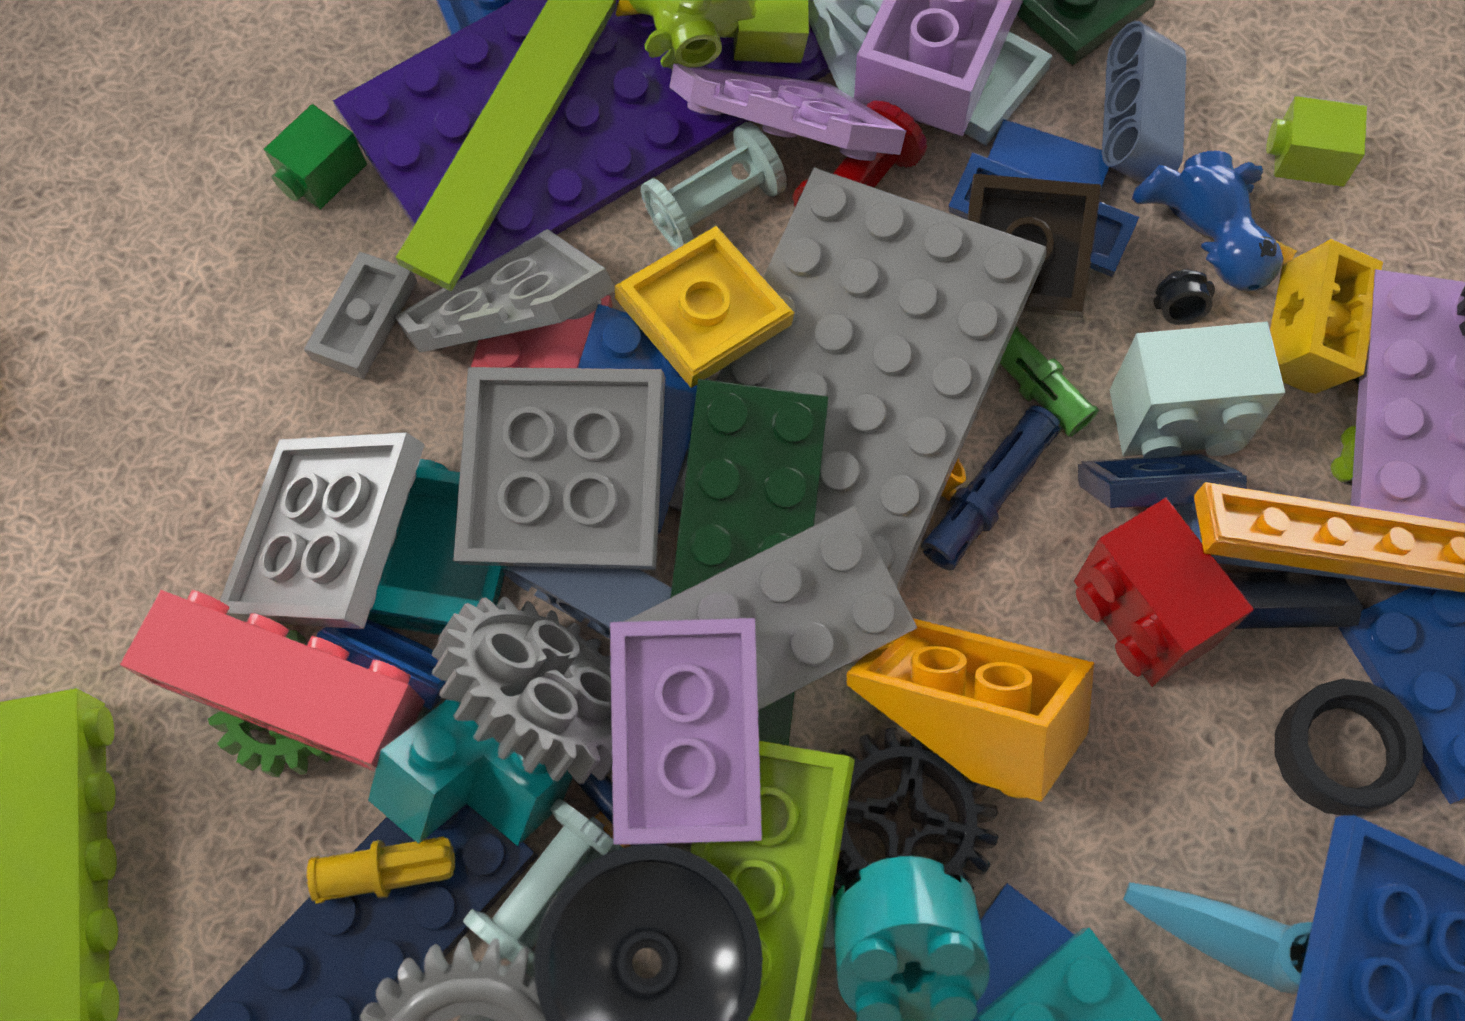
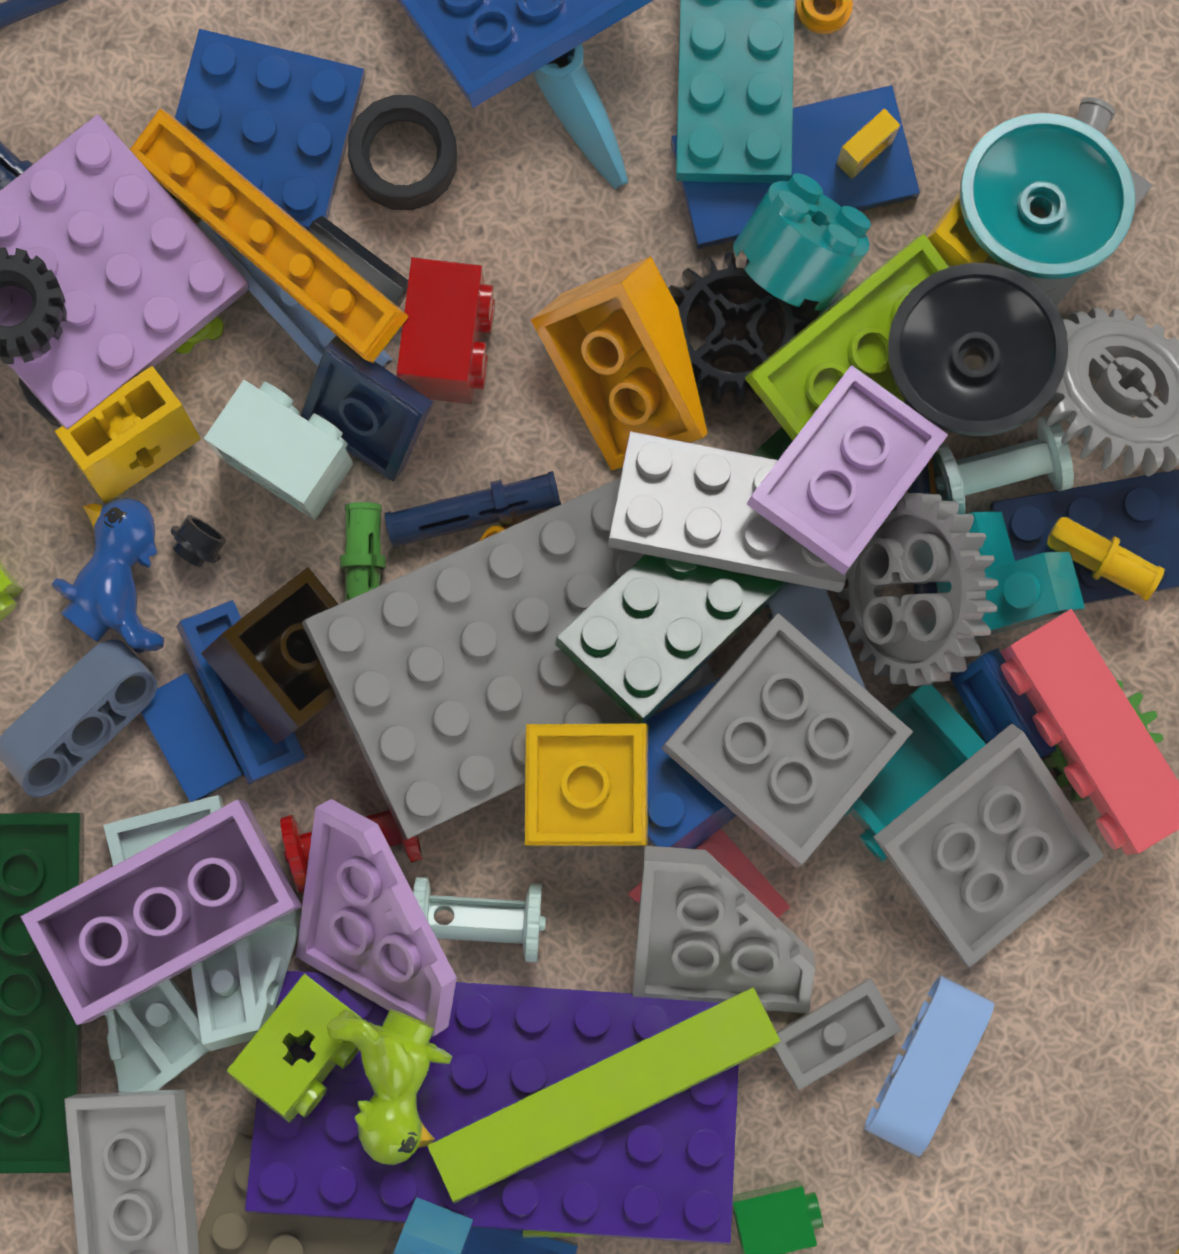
camera: 150 degrees left, 15 degrees up
none -> light blue beam [864,975,994,1157]

